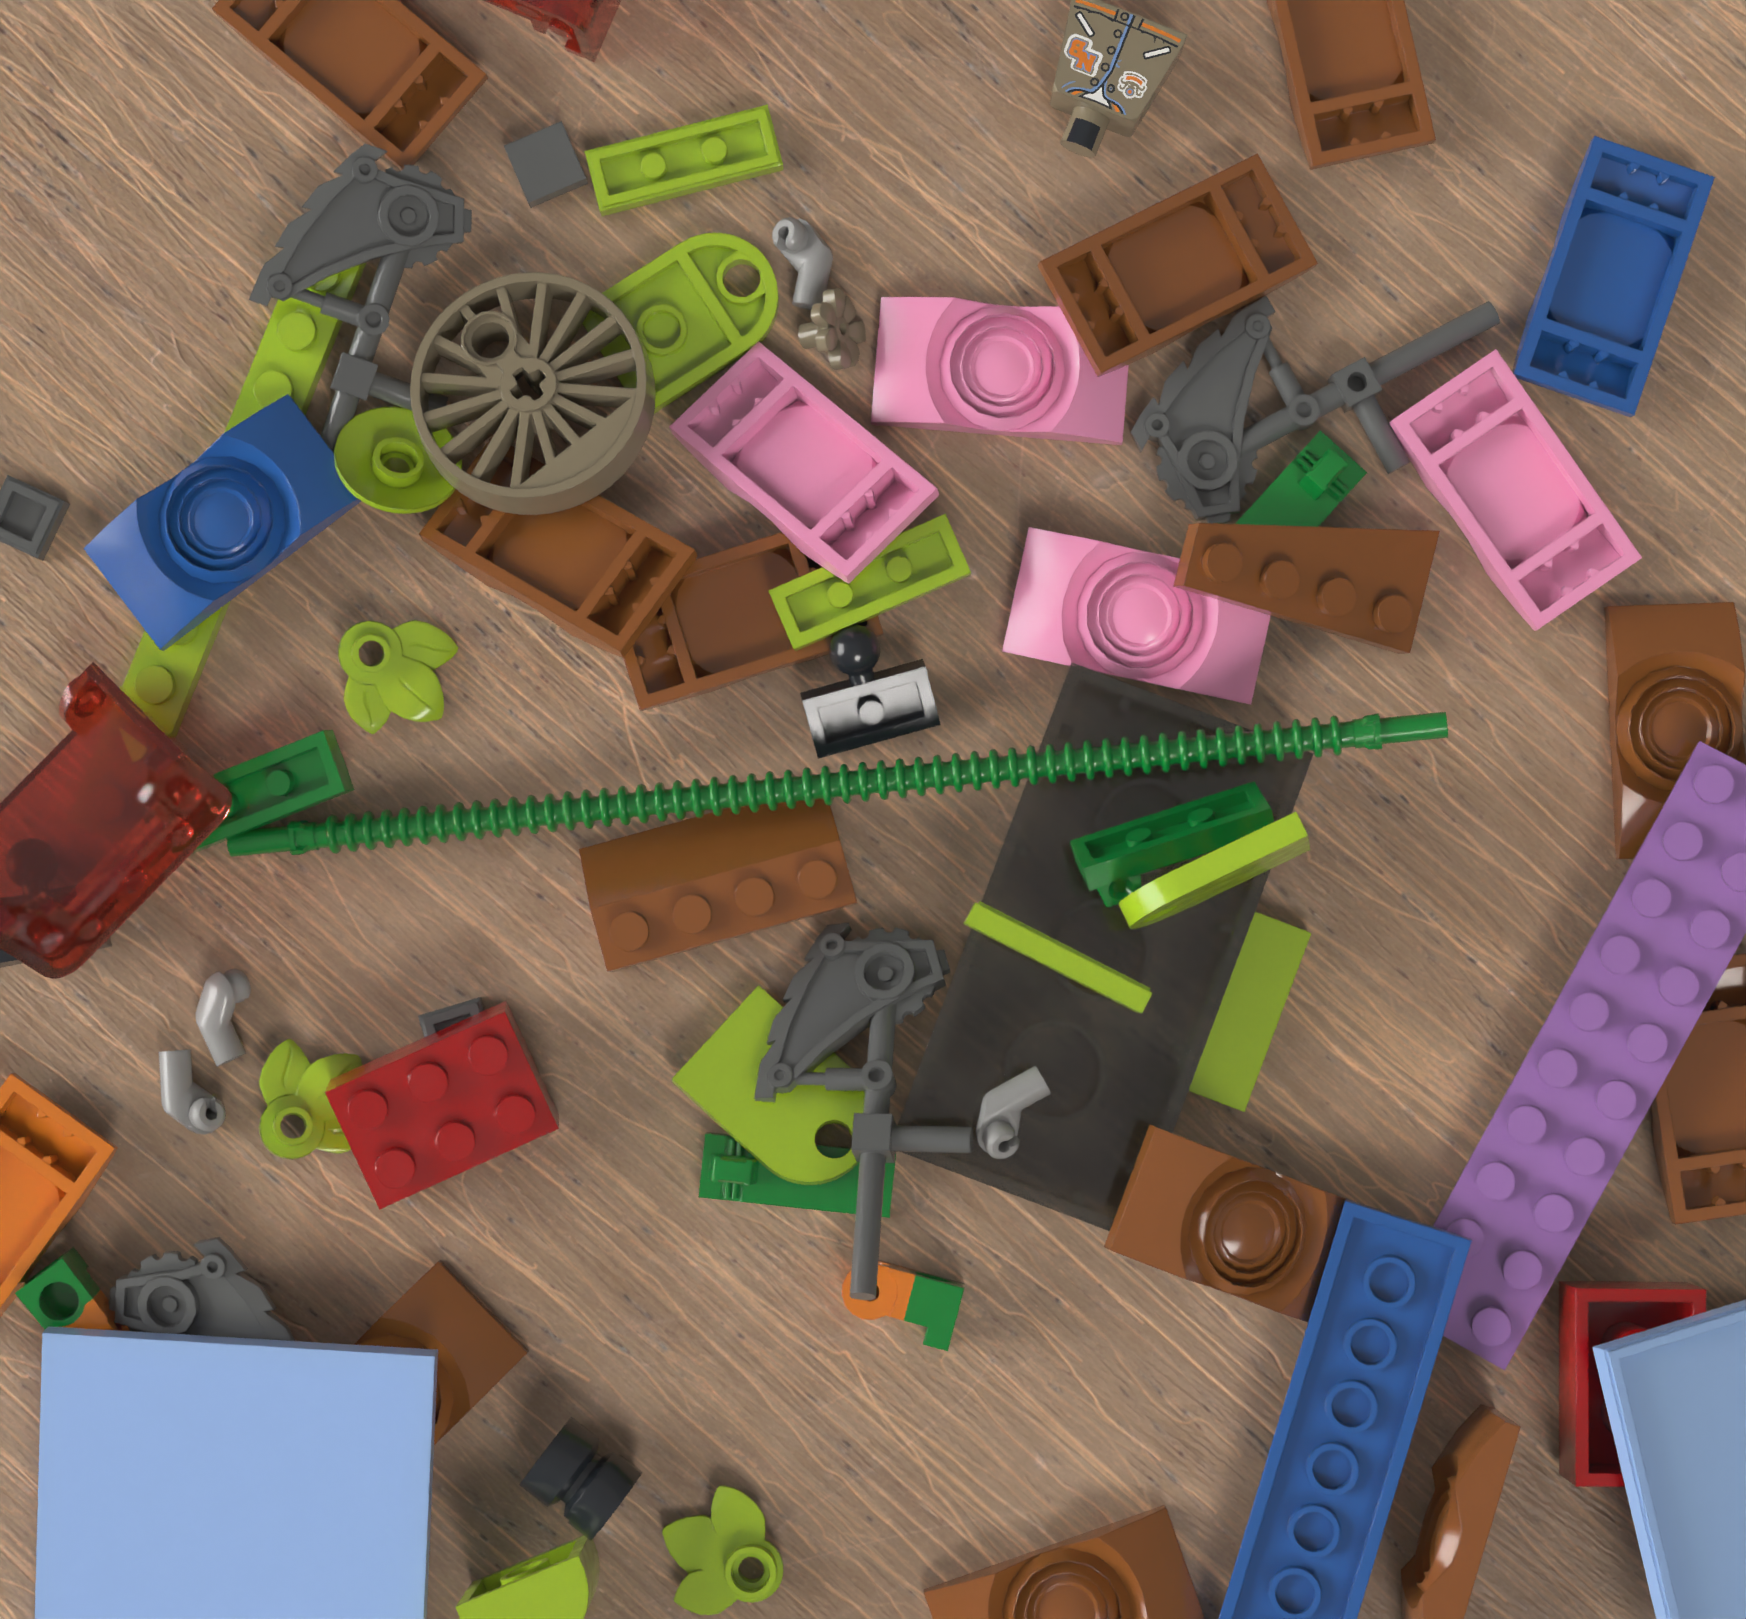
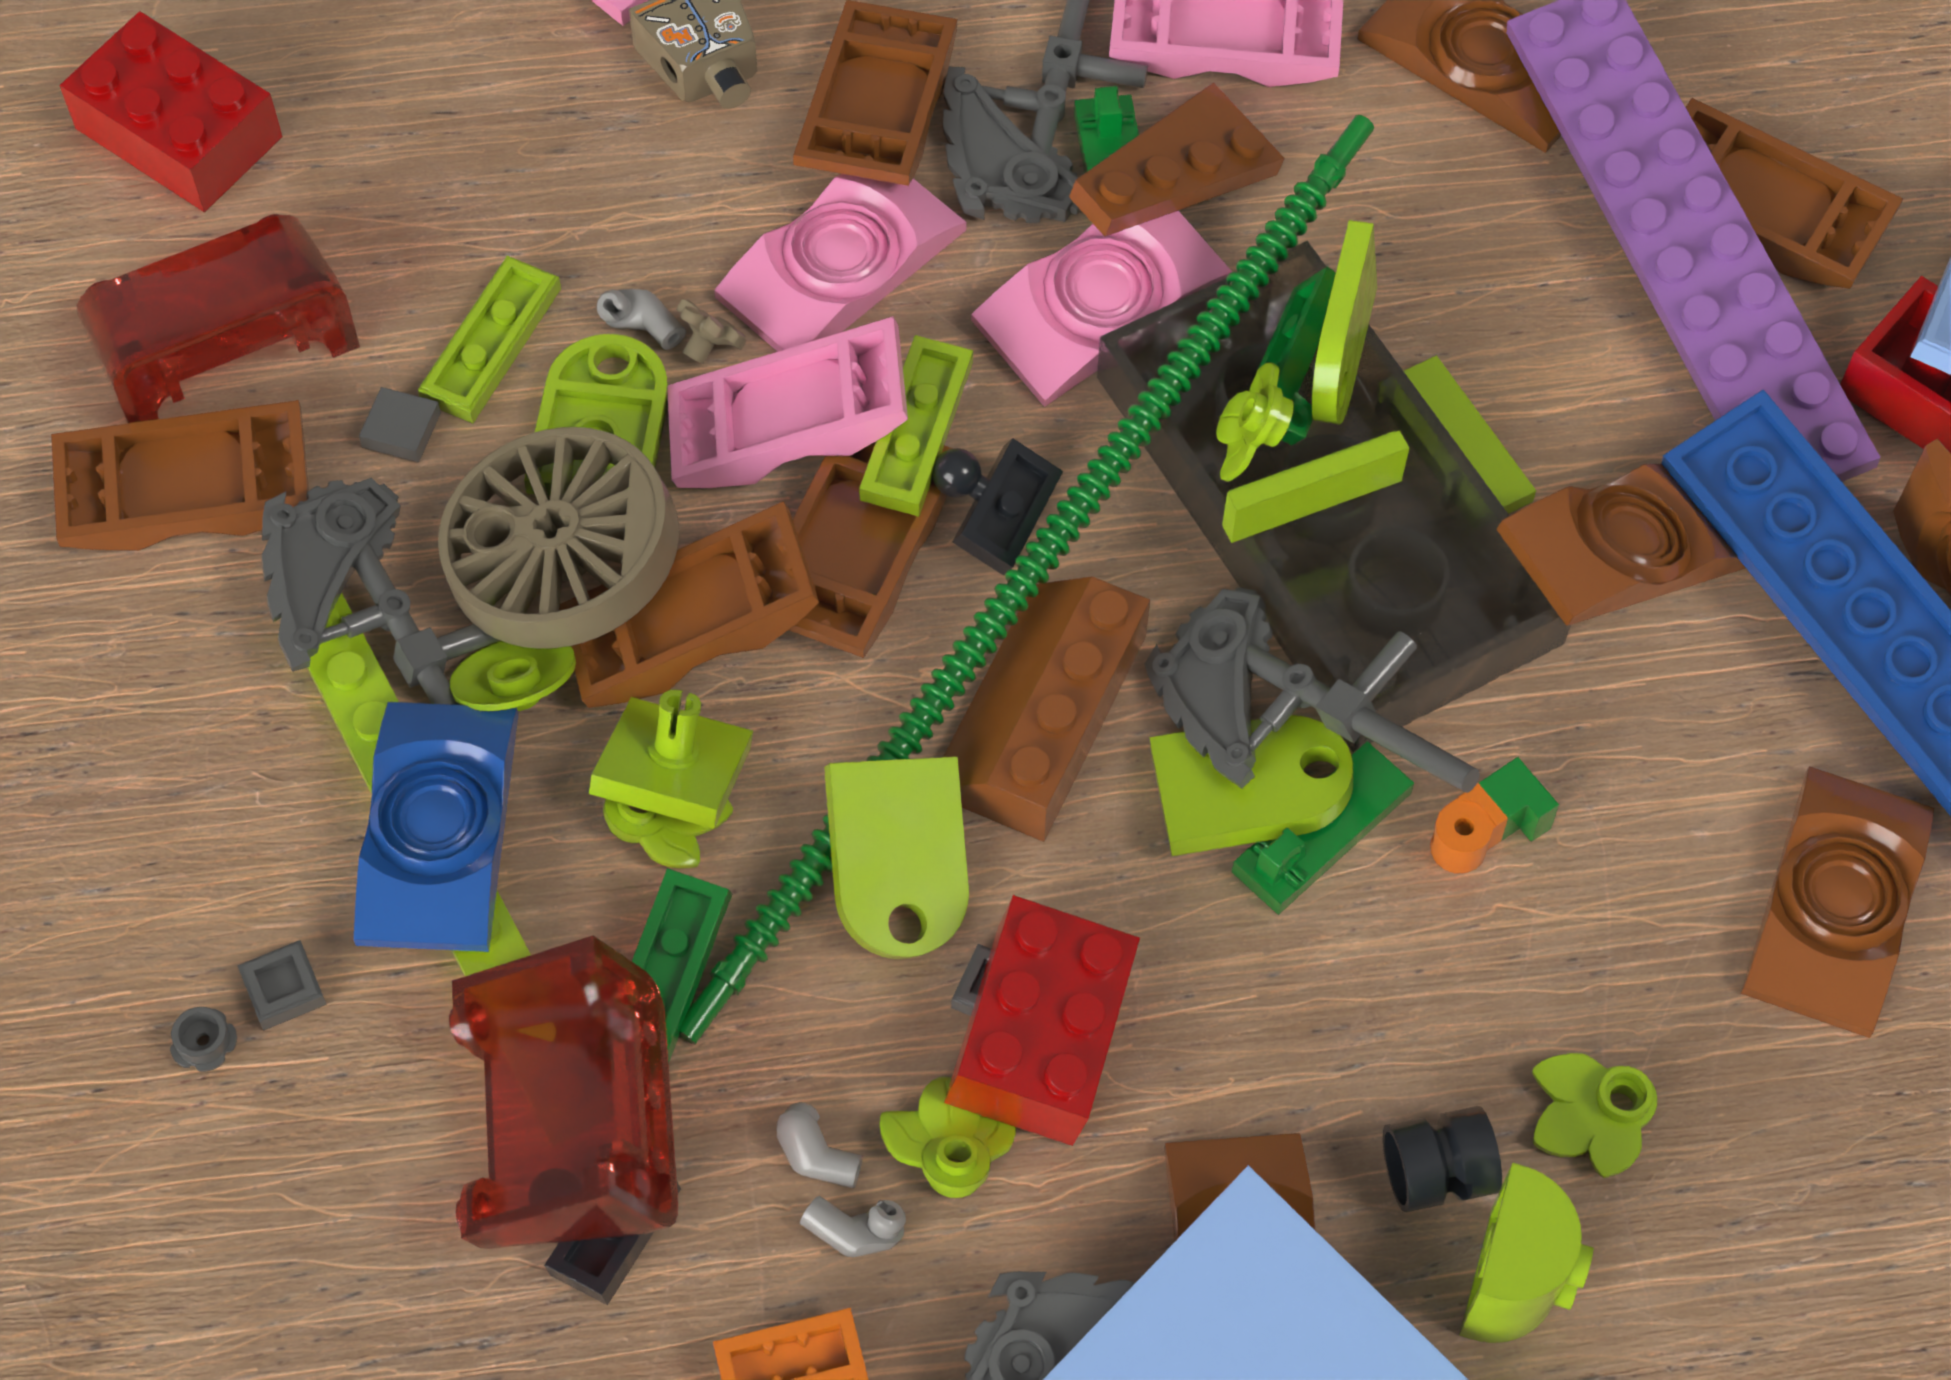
camera: 50 degrees left, 25 degrees down
light grey arm [976,1066,1051,1159] -> none
none -> lime tile [589,690,753,829]
none -> lime tile [824,757,969,959]
none -> lime plate [1216,362,1294,482]

